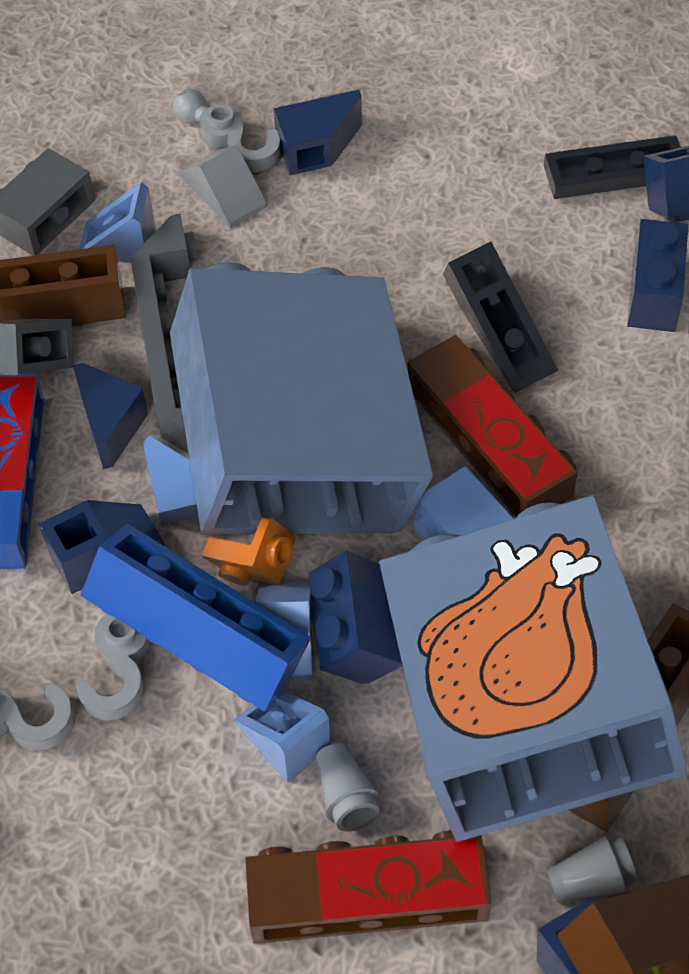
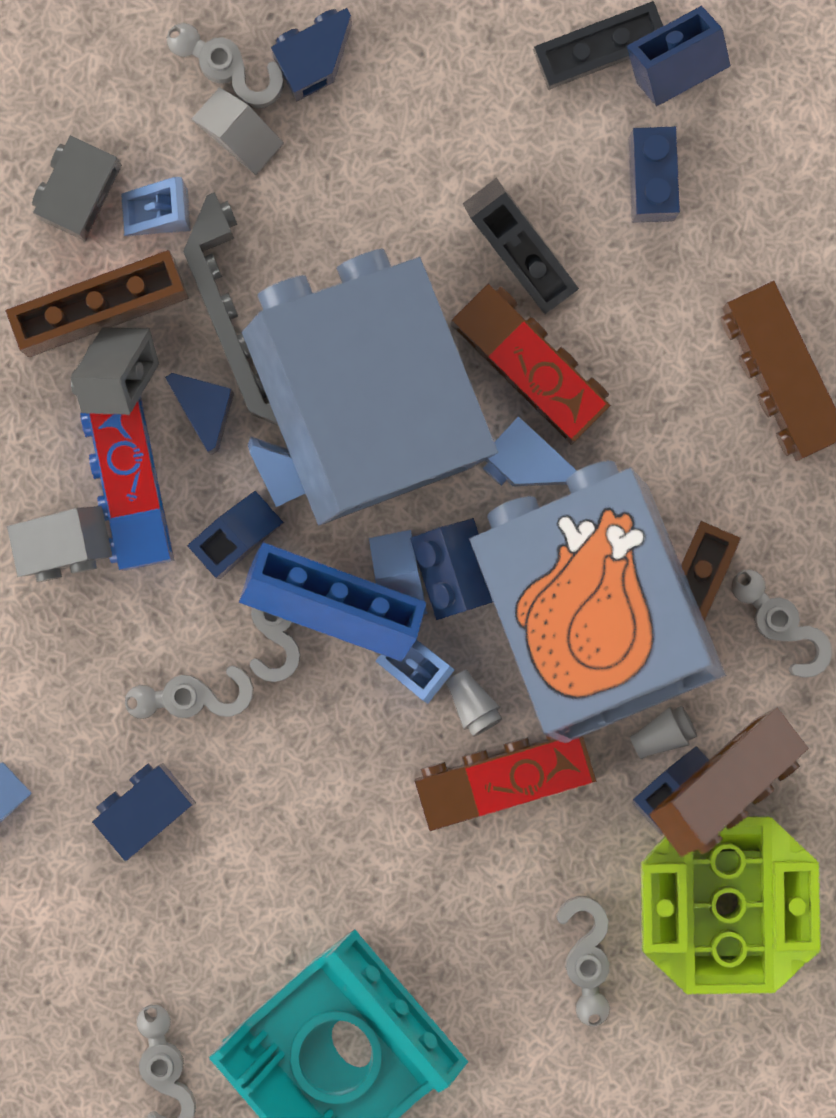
camera: 15 degrees left, 30 degrees up
orange bracket [202,517,296,586] -> none

